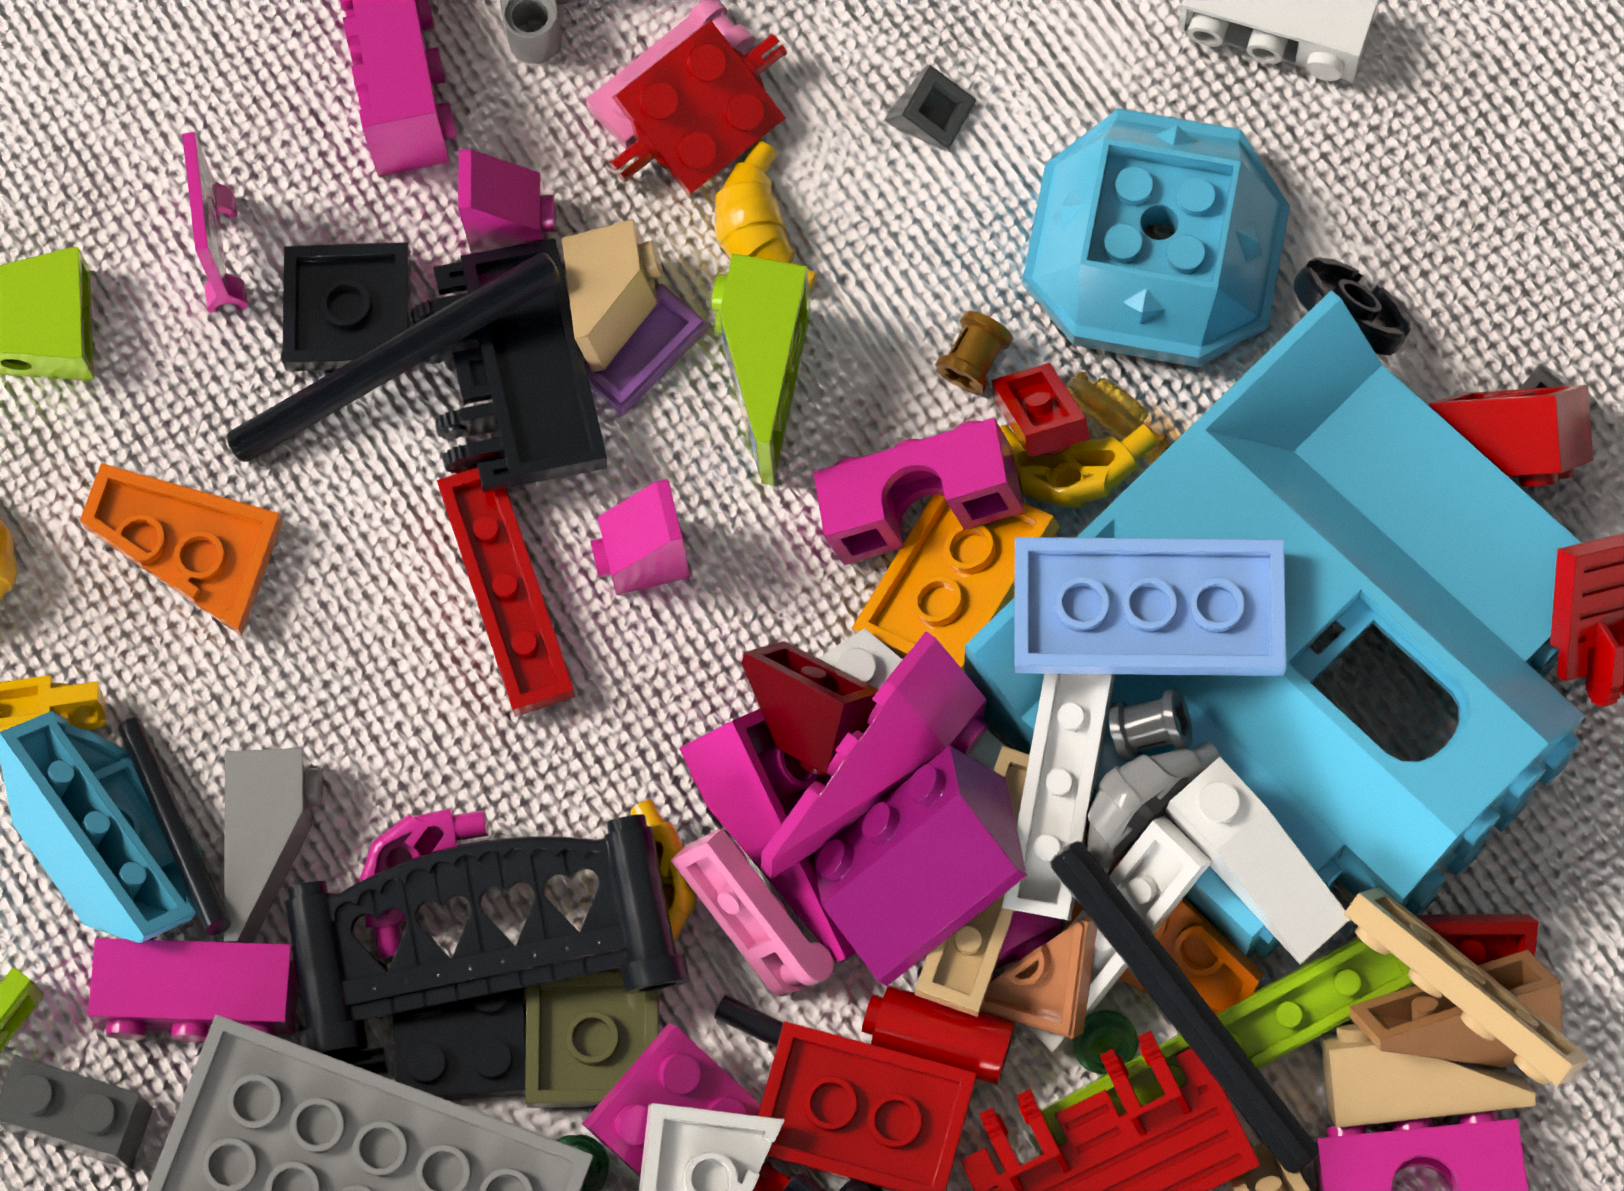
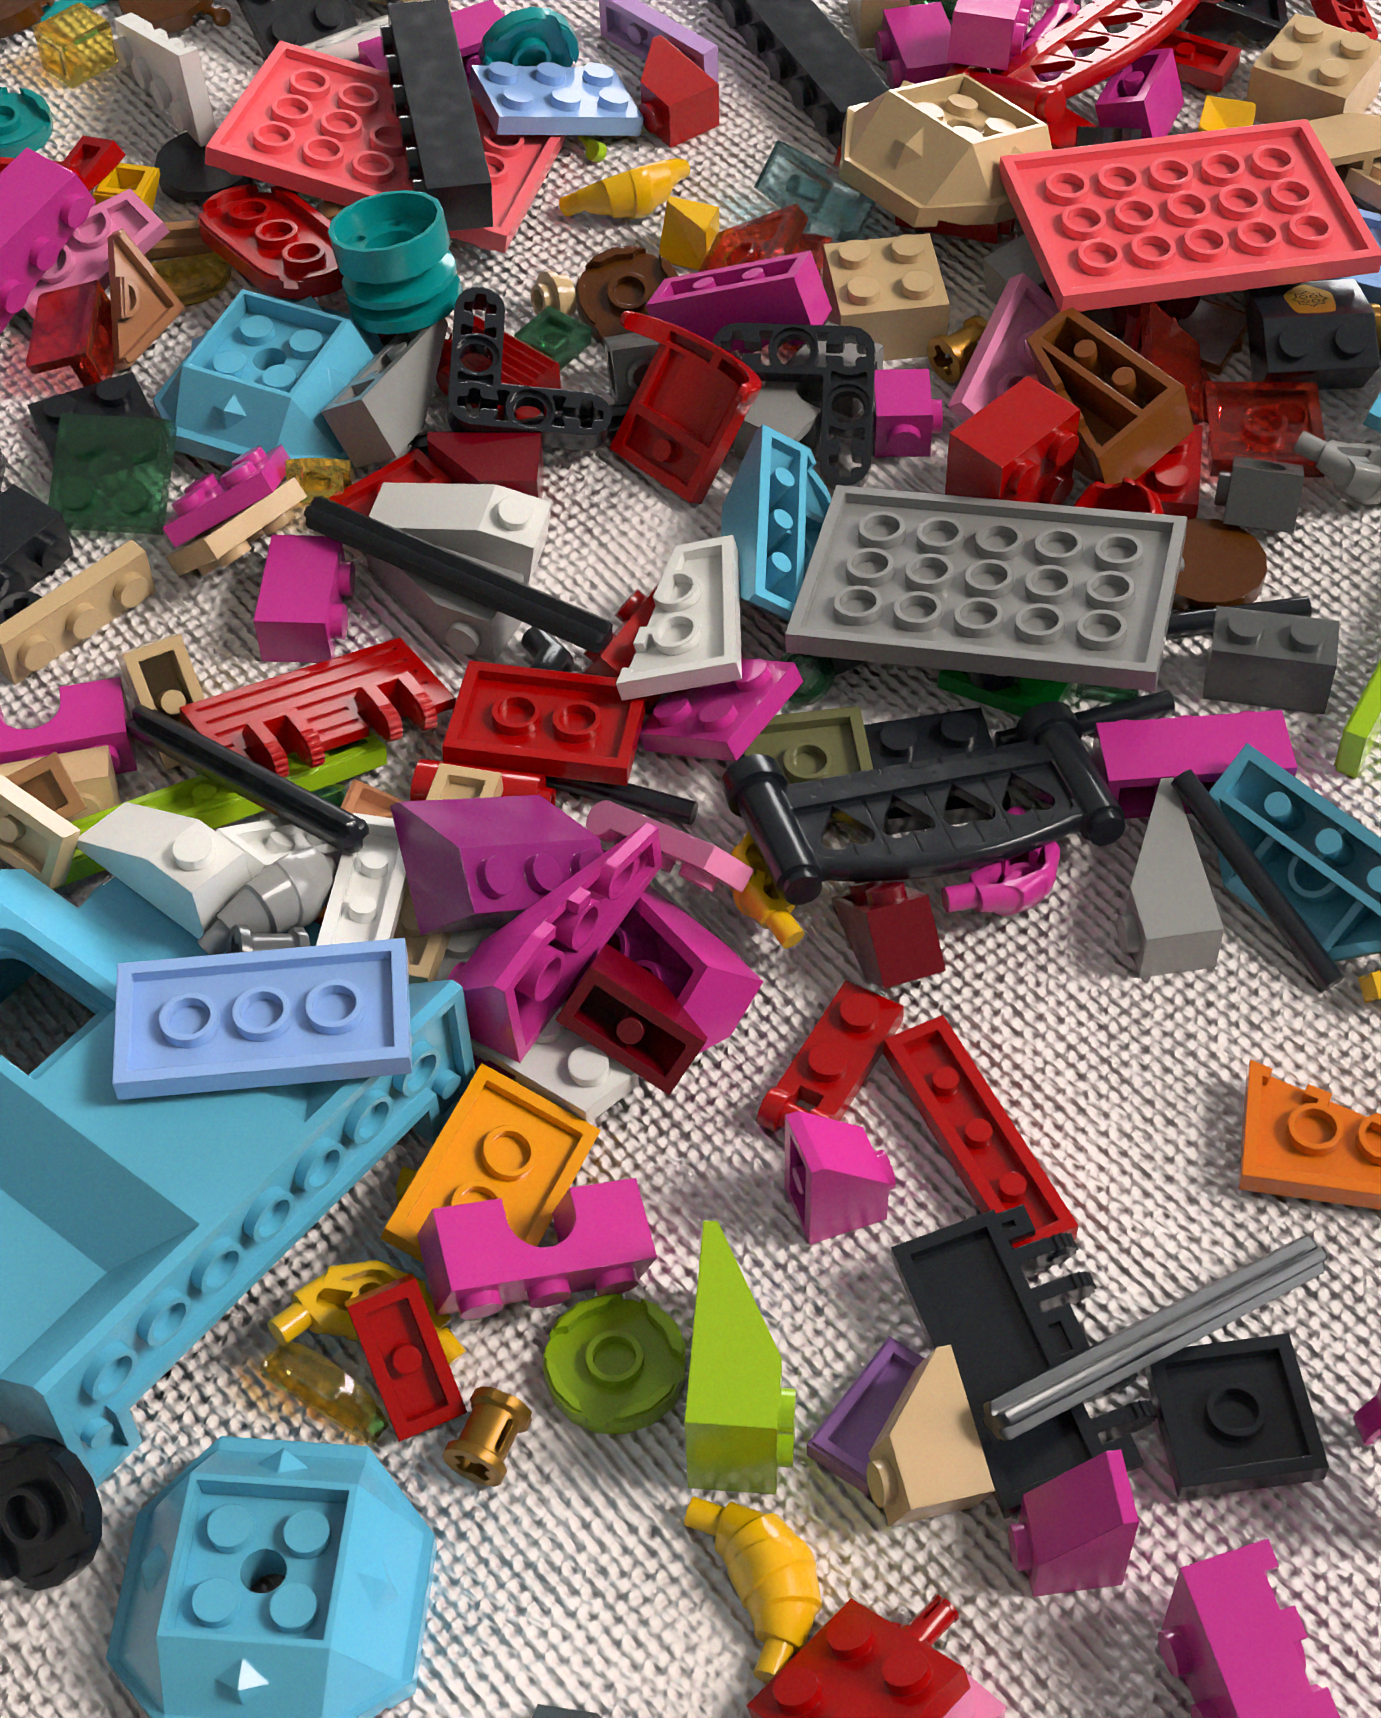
camera: 170 degrees right, 20 degrees down
none -> lime tile [543,1294,686,1434]
none -> red plate [756,980,904,1132]
none -> dark red slope [831,881,946,989]

